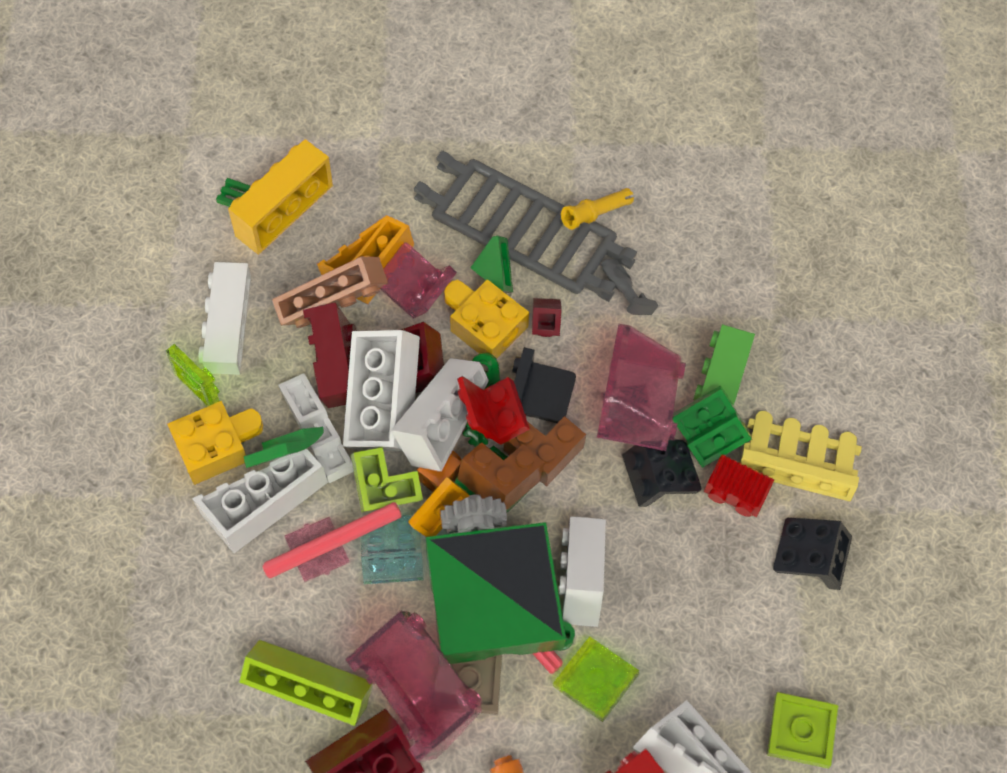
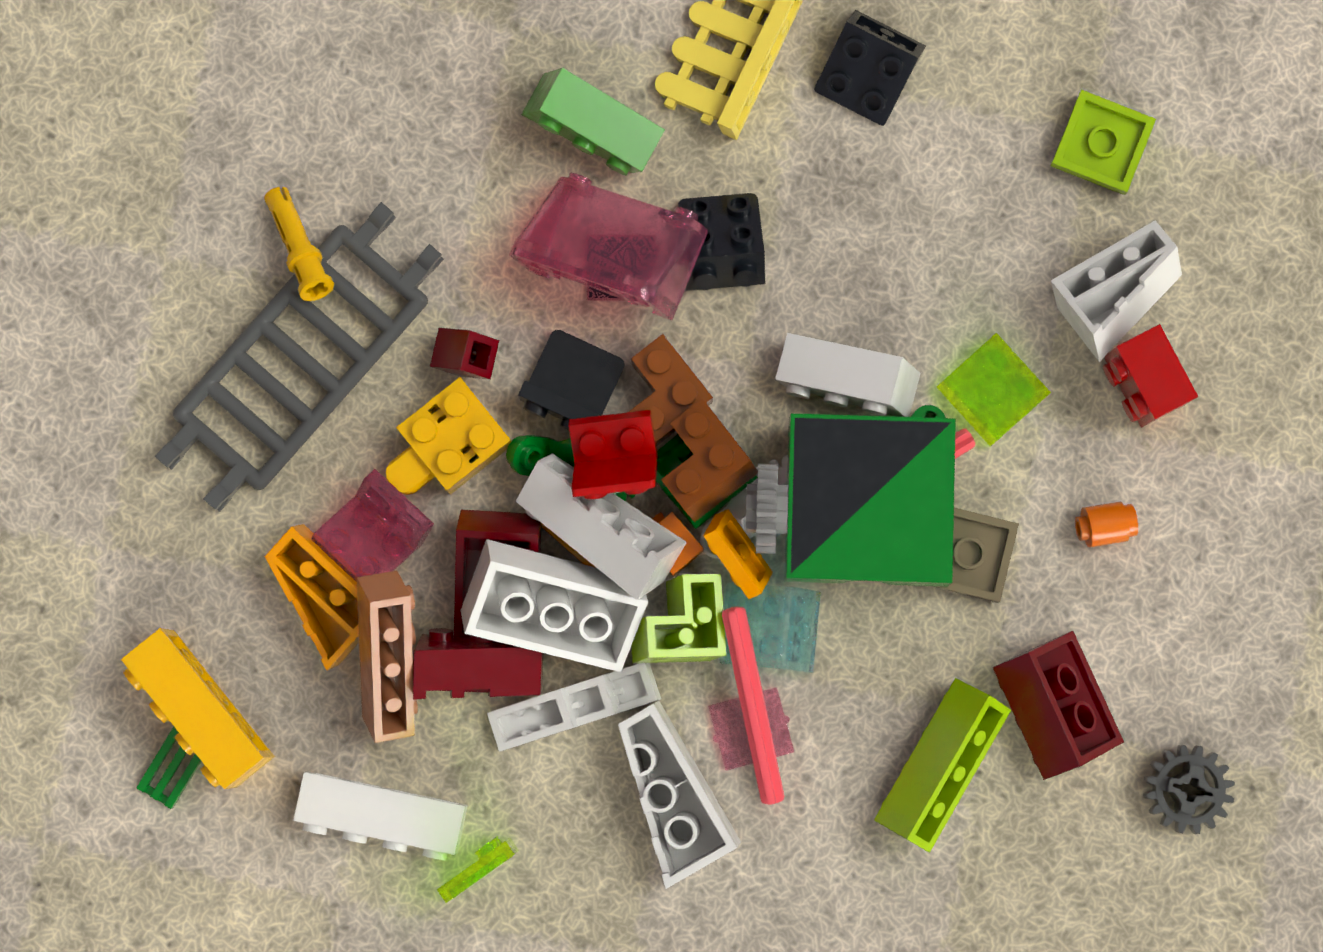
camera: 75 degrees left, 20 degrees up
yellow brick [167,401,263,485] -> none
green slope [244,427,324,468] -> none
clear pink windscreen [345,611,482,762] -> none
green slope [470,236,513,293] -> none
dark grey piece [601,259,659,315] -> none
green slope [671,385,752,468] -> none
red brick [704,455,775,517] -> none

